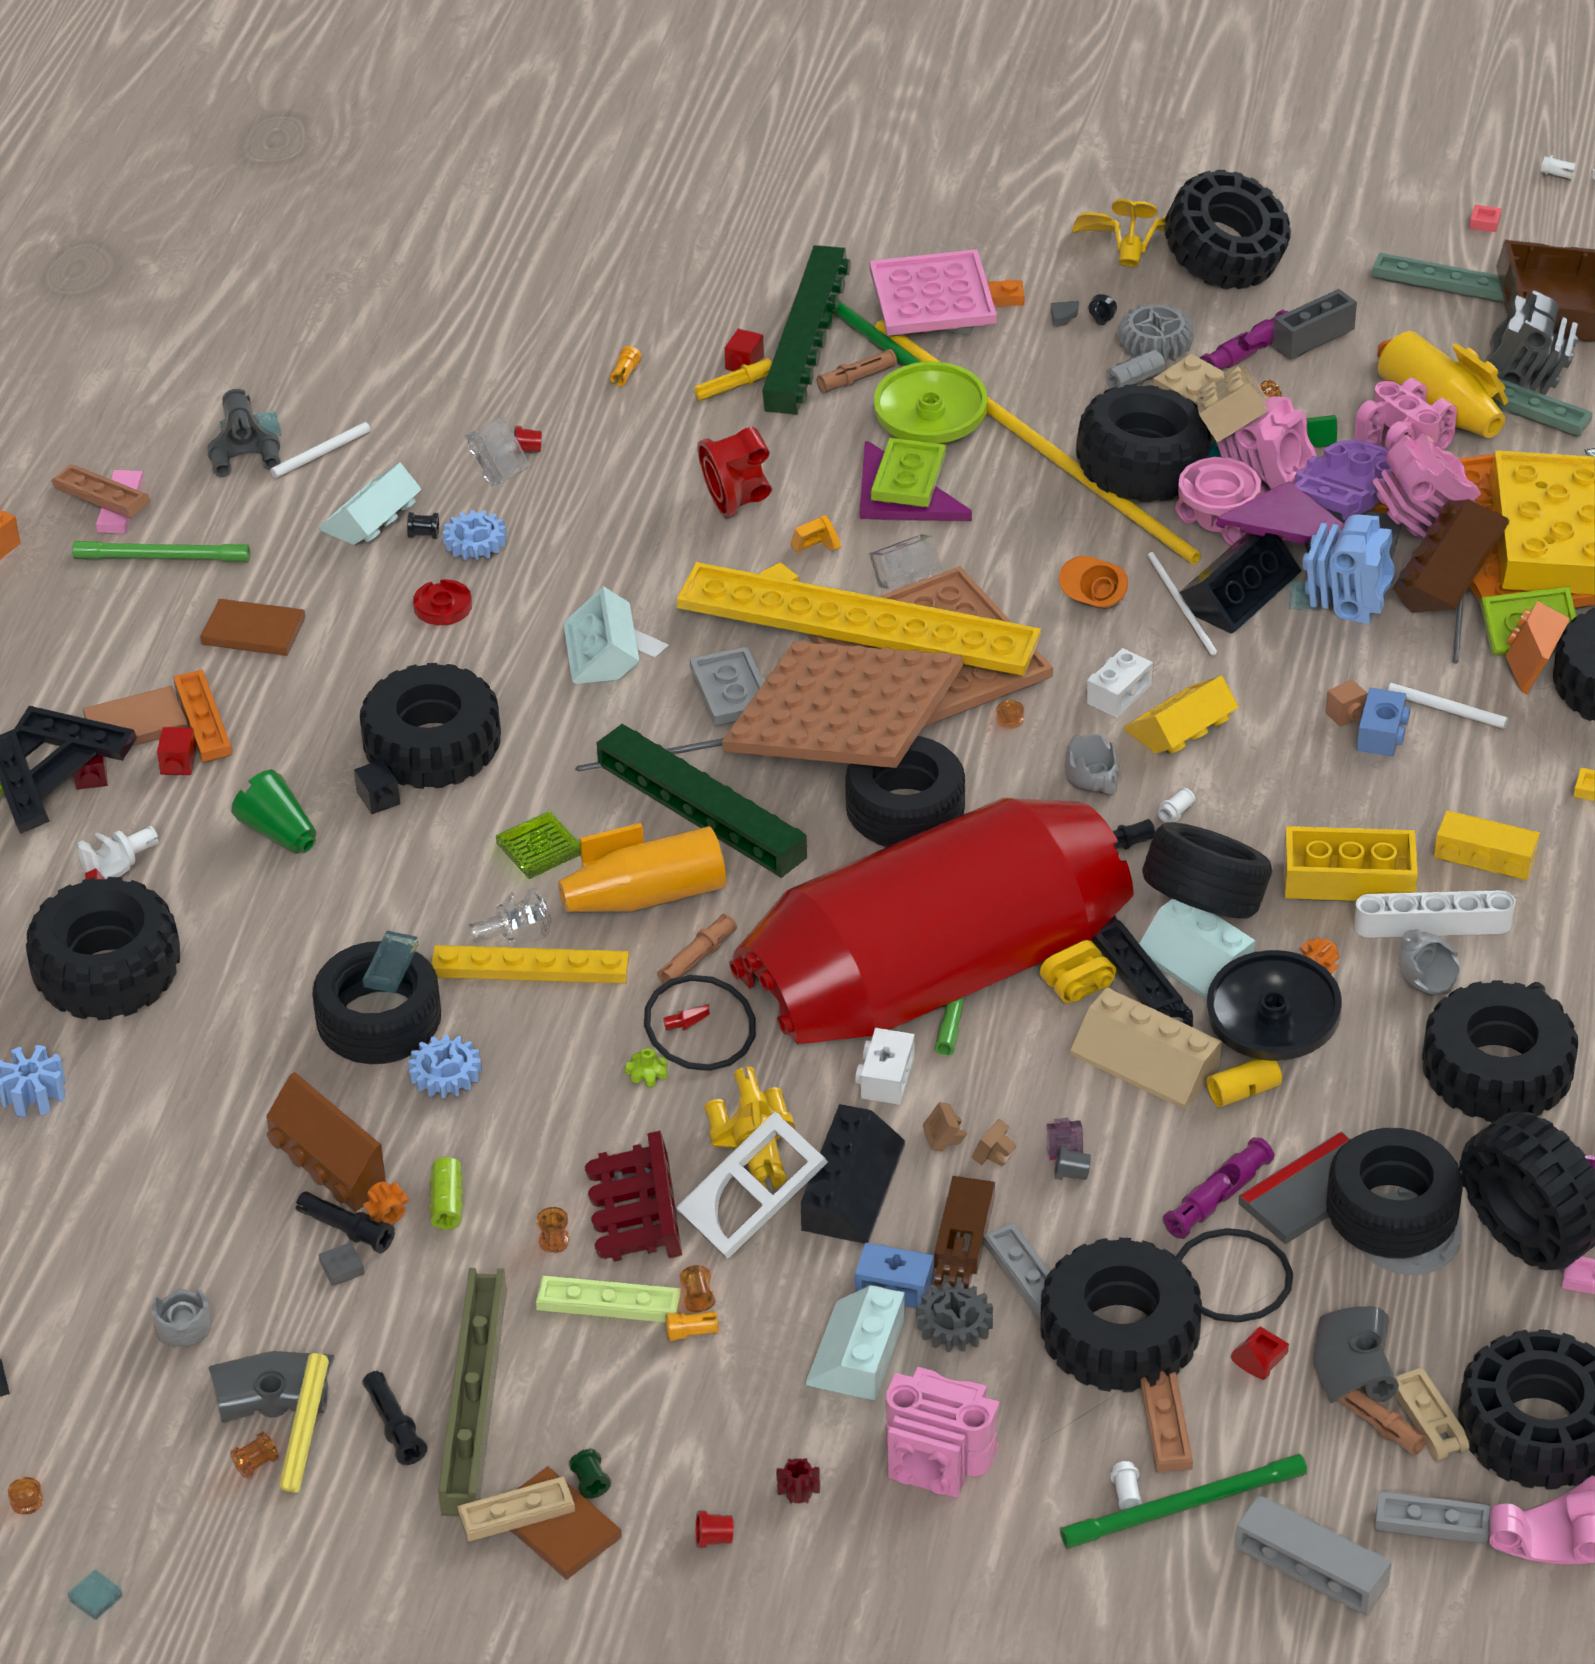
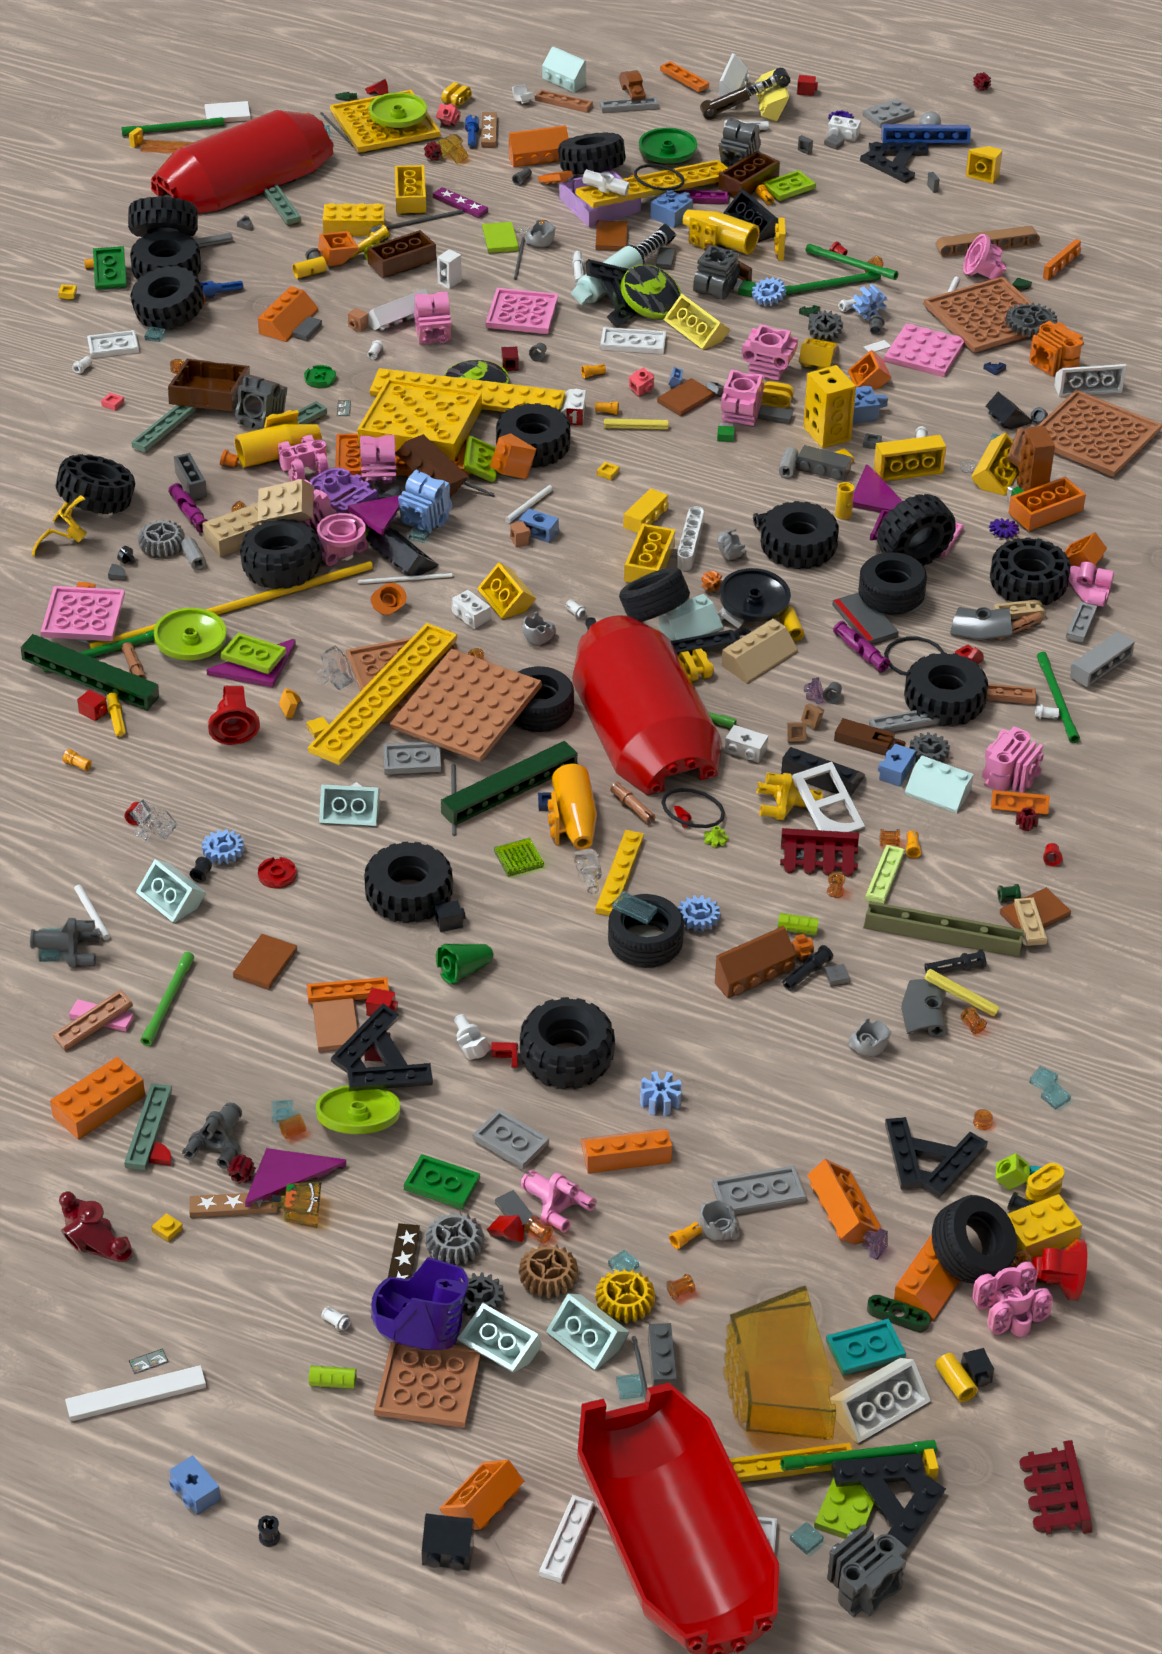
camera: 80 degrees left, 0 degrees up
none -> orange plate [991,790,1050,815]
none -> clear light blue tile [1029,1066,1058,1092]

